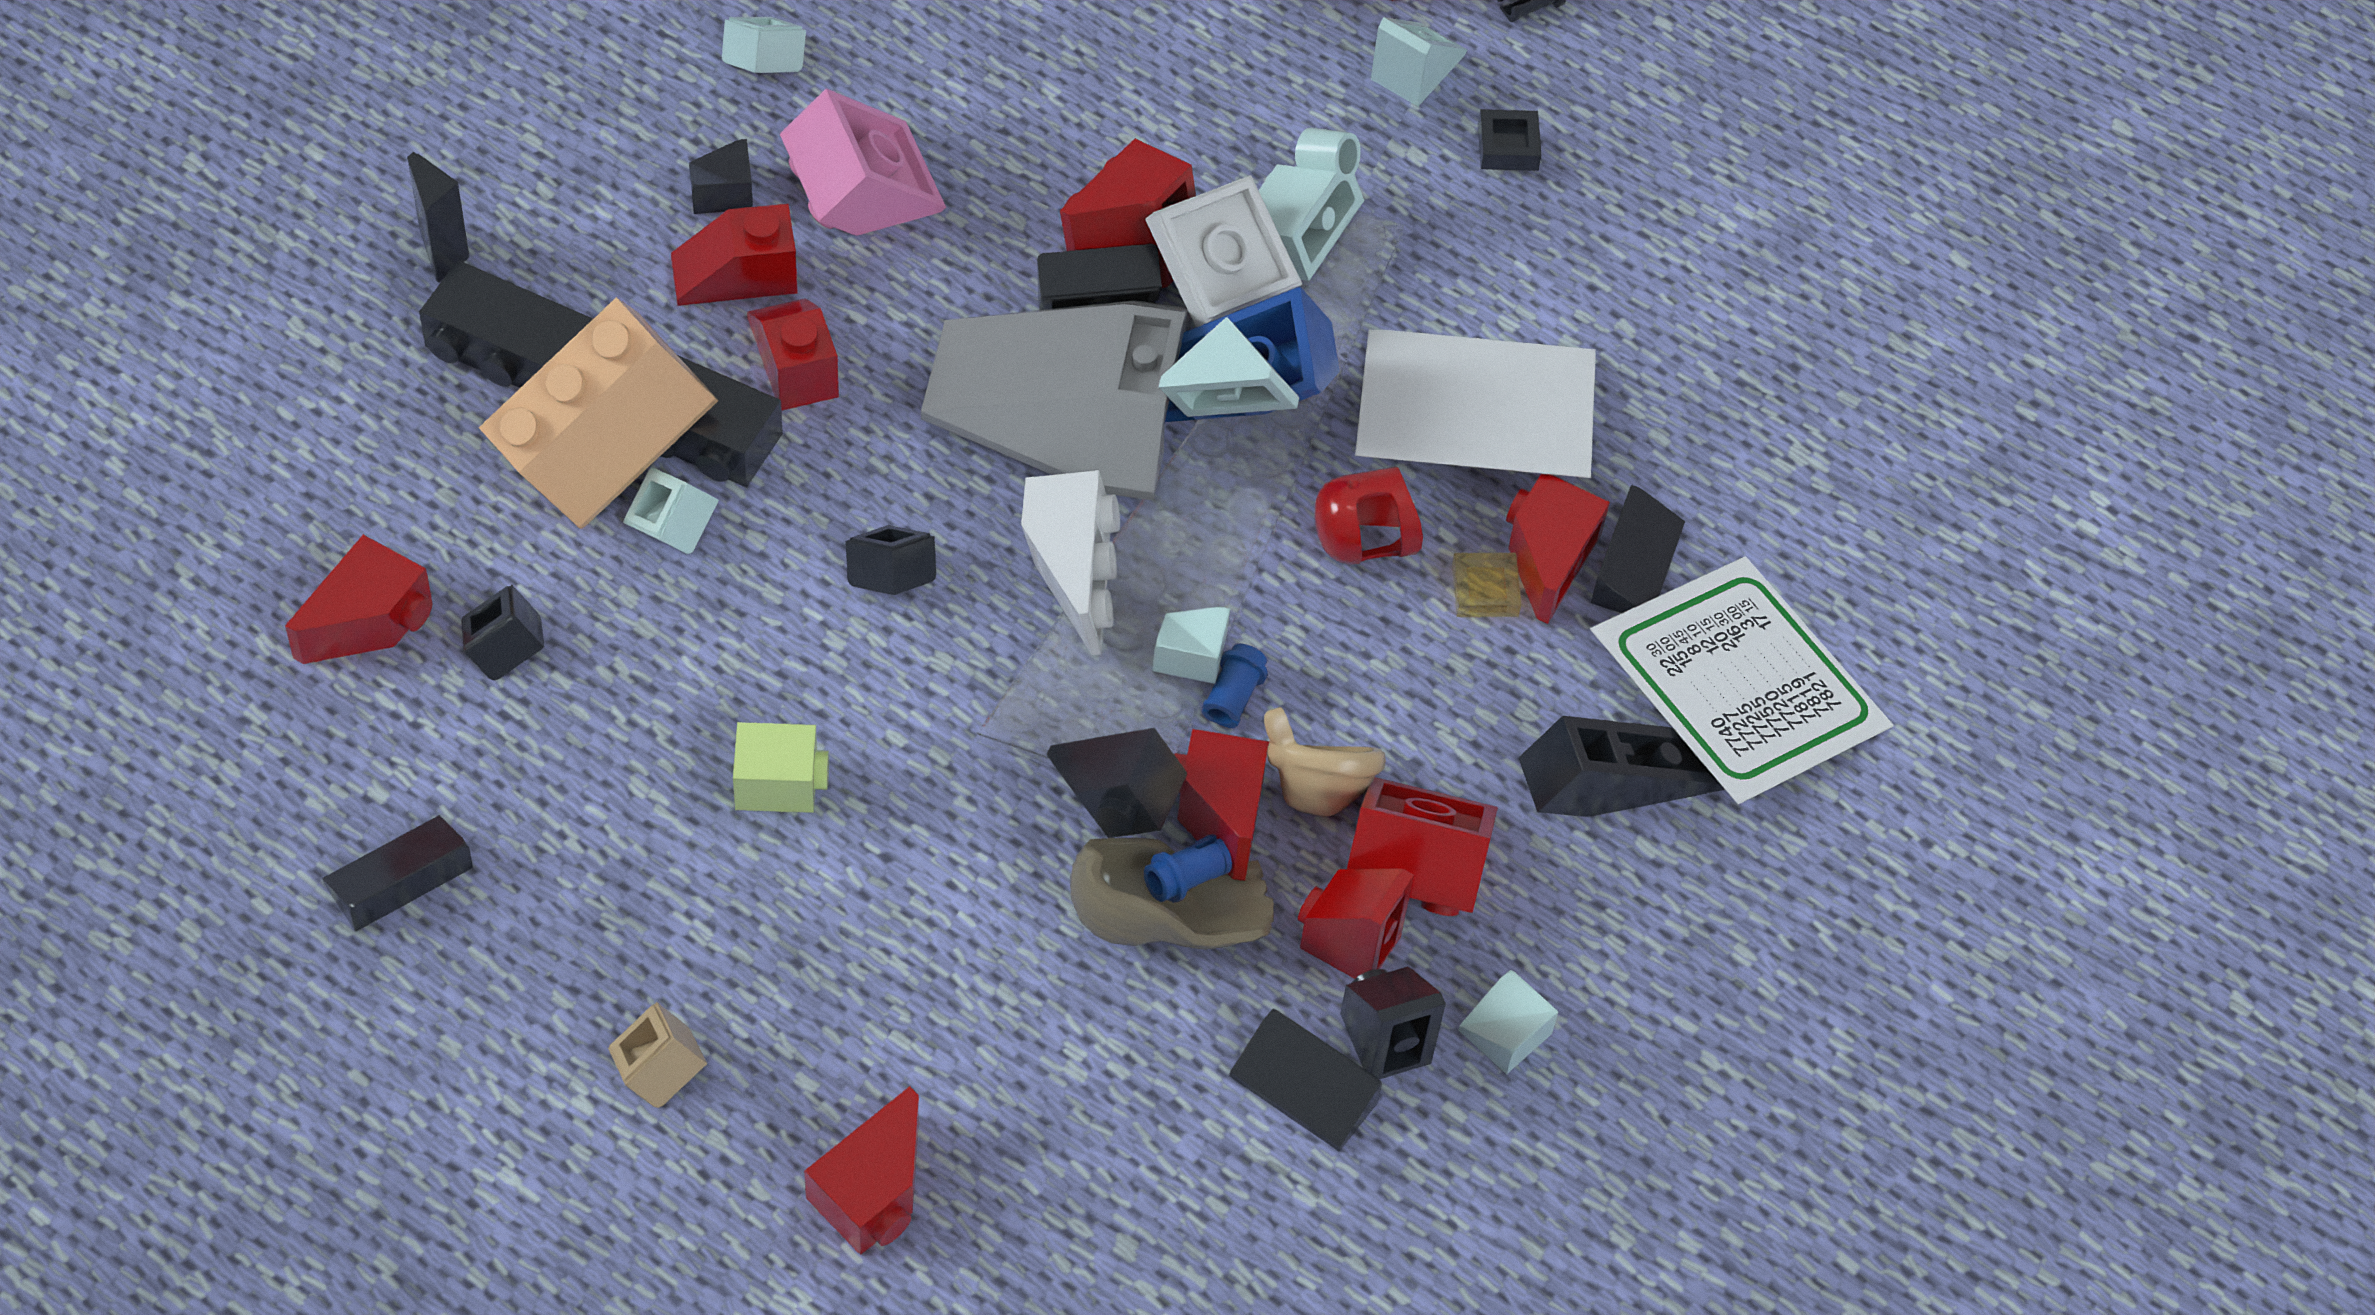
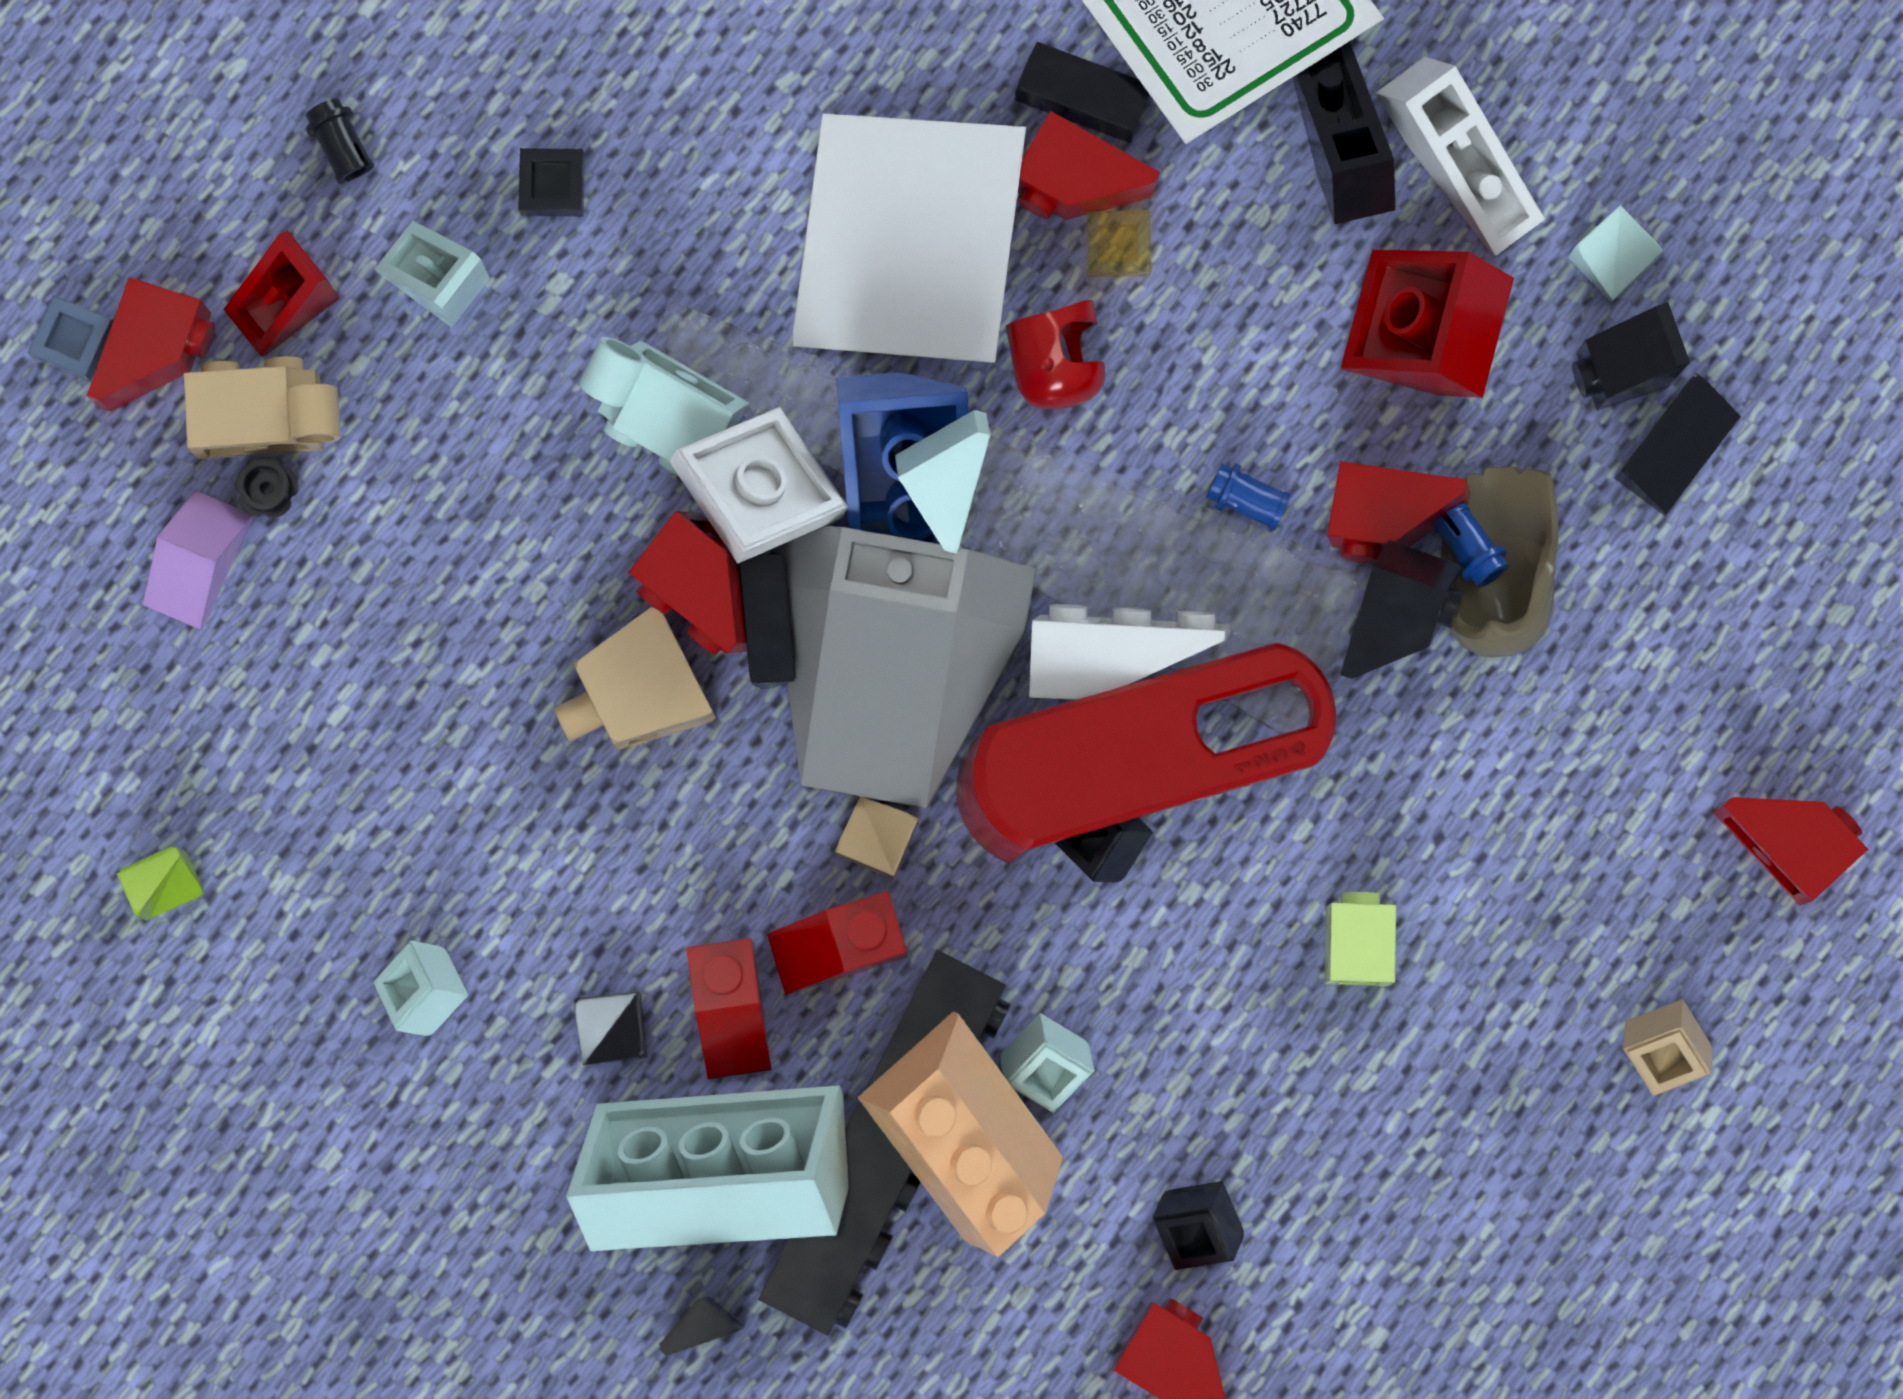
camera: 85 degrees left, 25 degrees up
black slope [322,815,473,932] -> none
bright pink slope [780,88,946,236] -> none
light aqua slope [1152,607,1230,684] -> none
tan hat [1264,707,1386,817] -> none
red slope [1297,868,1414,979] -> none
none -> tan torso [553,607,716,750]
none -> light aqua slope [566,1085,849,1251]
none -> tan slope [835,797,919,880]
none -> red piece [956,643,1336,864]
none -> white slope [1376,57,1545,256]

